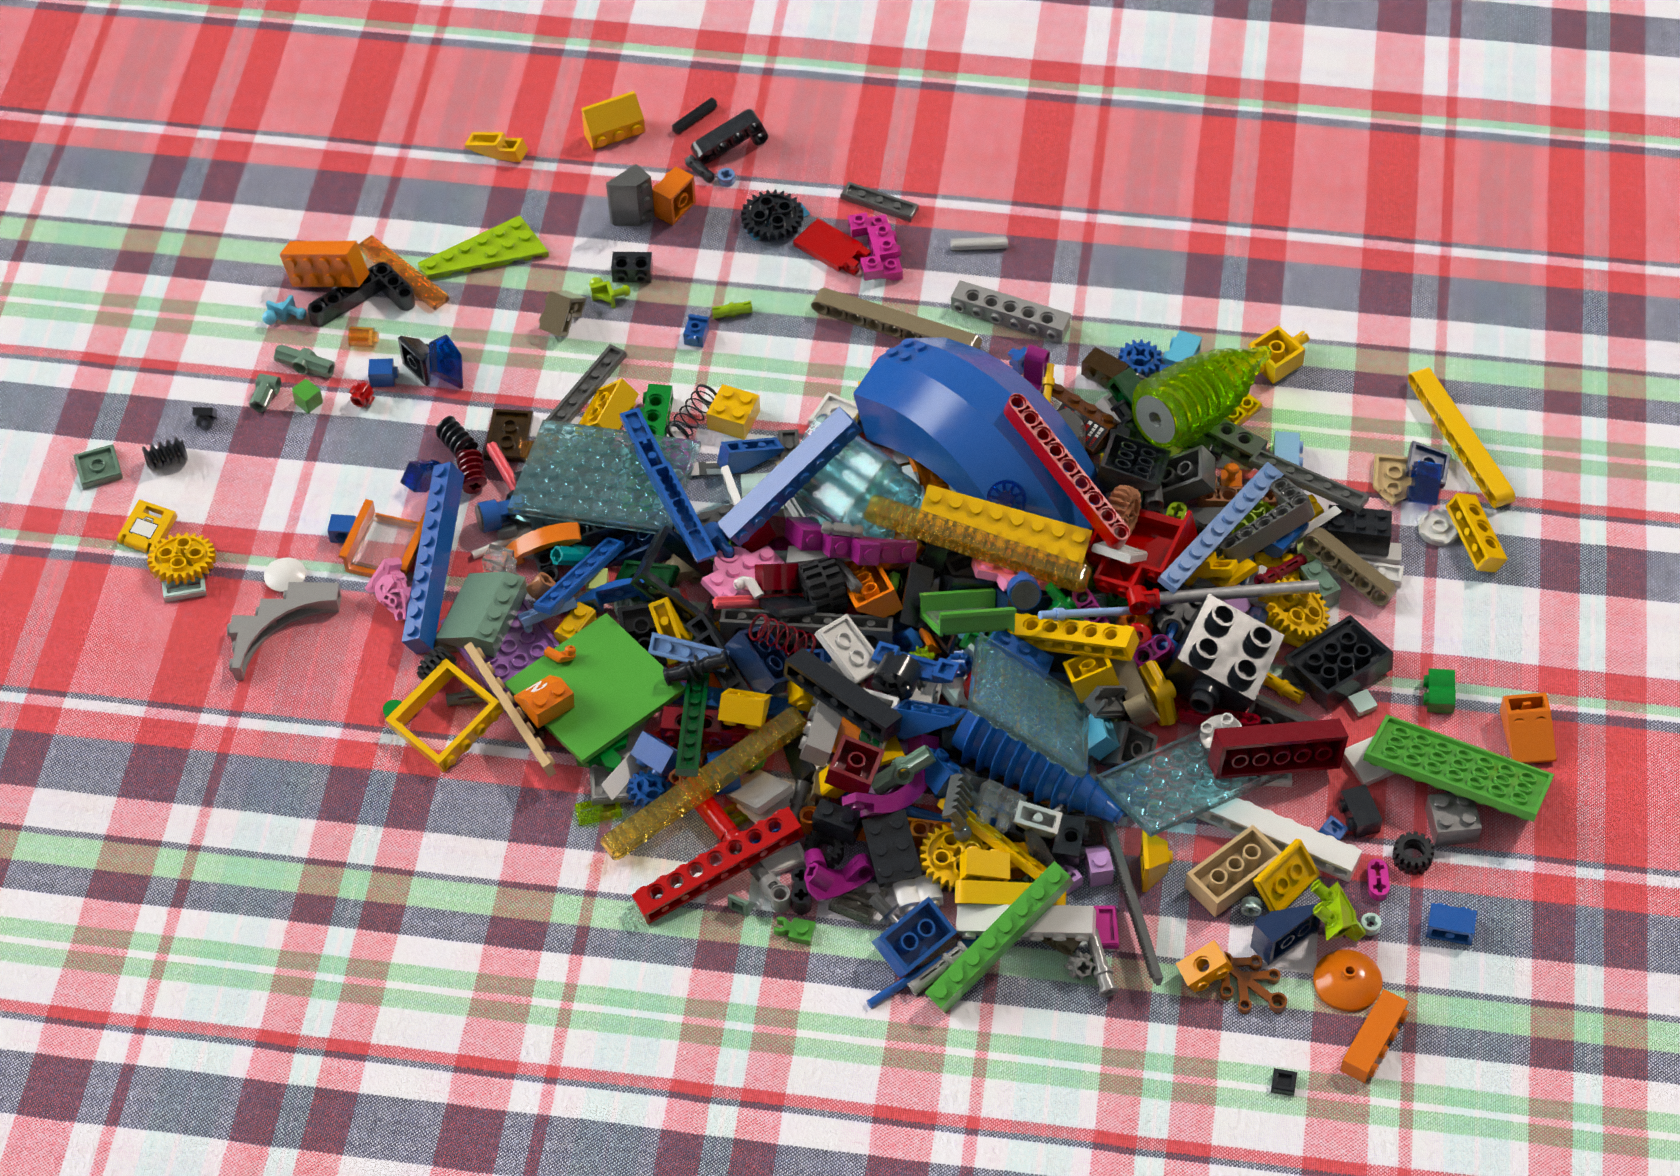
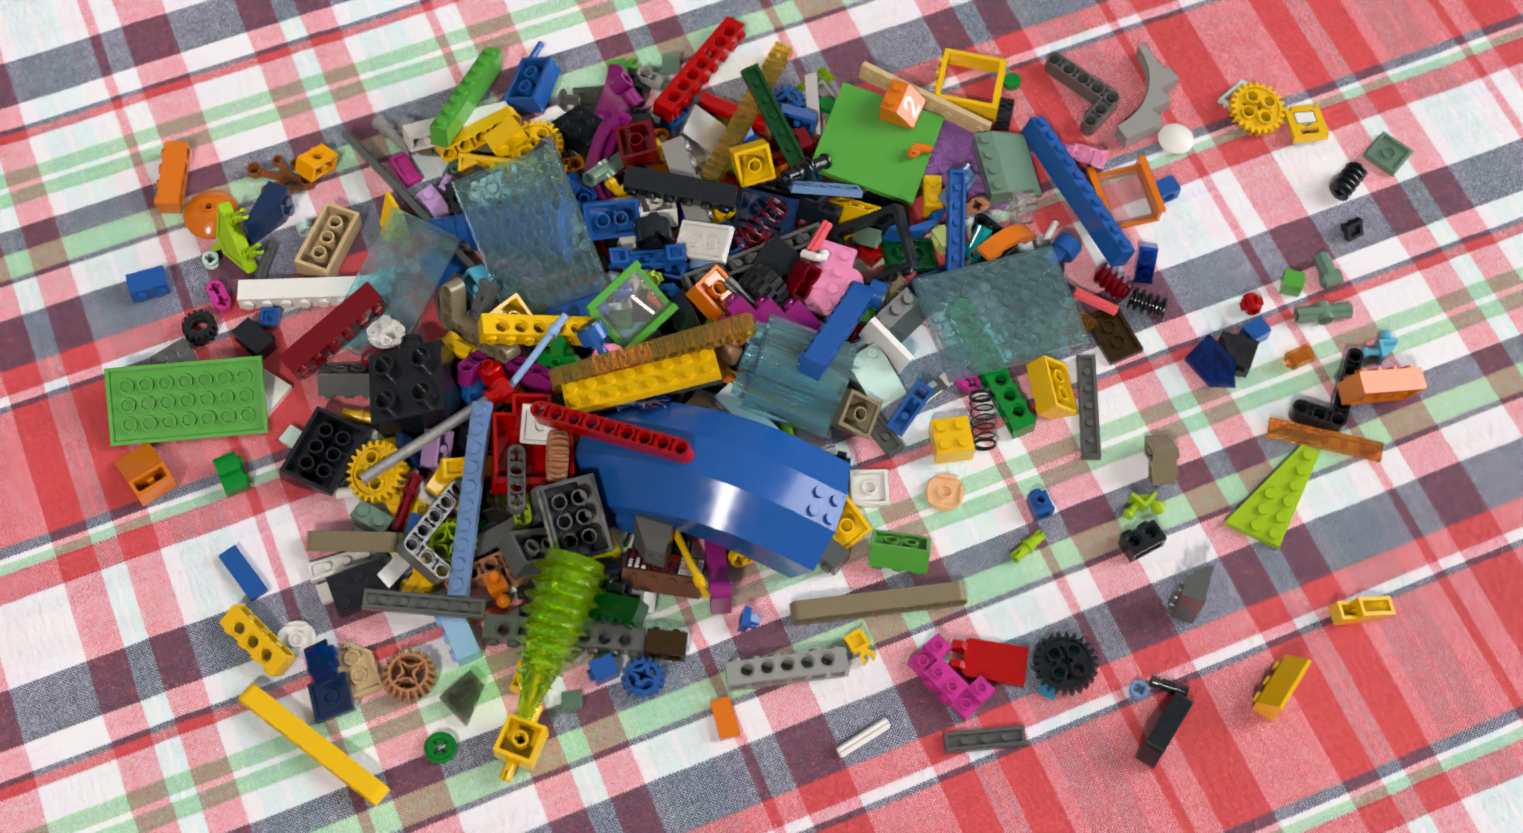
camera: 145 degrees right, 10 degrees up
blue slope [620,407,717,563] -> none
orange brick [652,166,696,226] -> none
black axle [672,97,718,134] -> none
light grey axle [821,521,863,538] -> none
light grey pin [907,941,967,996] -> none
medium azure brick [1162,330,1202,375] -> none
yellow tile [1253,839,1320,912] -> none
black tile [1270,1068,1297,1097] -> none
none -> blue tile [218,545,268,602]
none -> dark grey axle [253,240,278,279]
none -> nougat gear [381,648,437,703]
none -> green gear [424,732,457,764]
none -> clear smoke wing [439,670,484,727]
none -> dark grey beam [507,444,526,515]
none -> orange tile [710,696,740,741]
none -> yellow plate [843,628,876,666]
none -> bright green slope [868,529,931,575]
none -> light nougat tile [925,474,964,511]
none -> dark grey beam [1044,52,1119,136]

